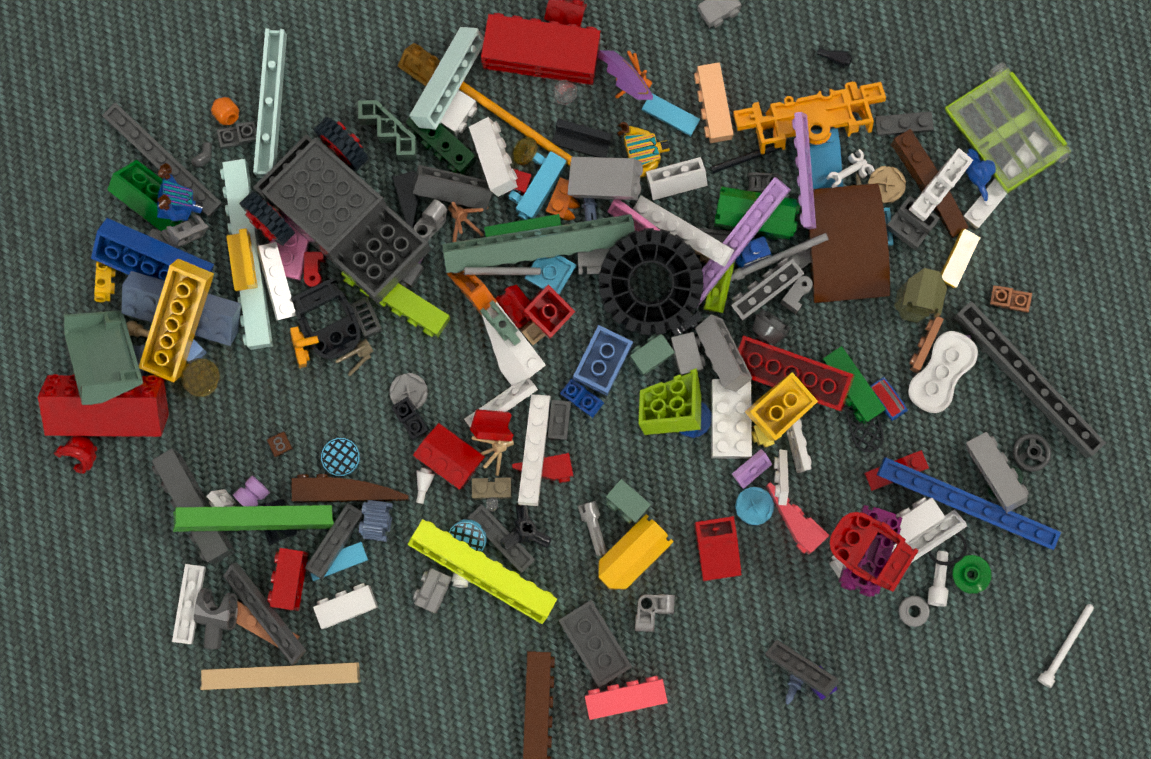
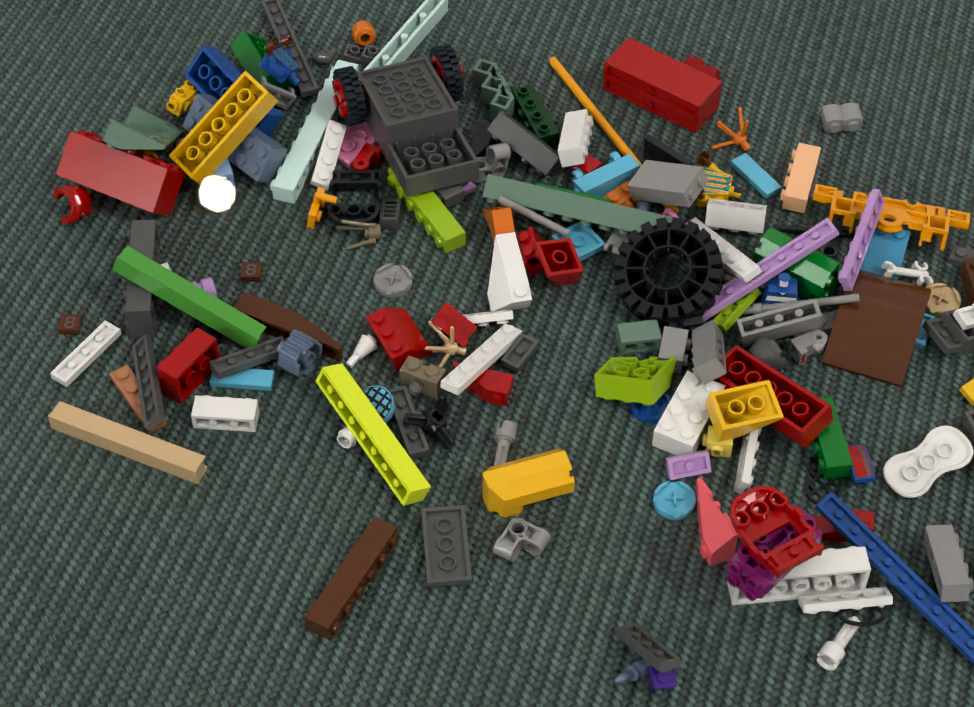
camera: 25 degrees right, 30 degrees down
dark grey connector [194,587,238,649] -> none
yellow panel [227,228,258,291] -> none
tile [321,438,360,476] -> none
black slope [392,397,430,440] -> none
pearl gold bracket [397,43,440,86] -> none
light aqua brick [409,27,484,130] -> none
light grey brick [413,568,452,614] -> none
white brick [440,90,477,136] -> none
nougat plant [448,202,488,242] -> none
sand green hinge [480,300,521,346] -> none
clear yellow piece [513,137,537,165] -> none
tan plate [520,320,546,345] -> none
clear cone [553,80,578,105] -> none
blue slope [560,378,604,418] -> none
medium blue brick [573,325,633,396] -> none
coral brick [585,676,668,720] -> none
medium lavender slope [598,50,653,100] -> none
sand green brick [605,479,651,525] -> none
red slope [694,516,742,581] -> none
white plate [774,450,789,505] -> none
black cone [817,48,853,69] -> none
olive brick [894,268,947,323] -> none
light grey piece [899,596,930,627] -> none
nougat plate [909,317,944,373] -> none
green dish [952,555,992,594] -> none
none -> reddish brown tile [58,314,82,335]

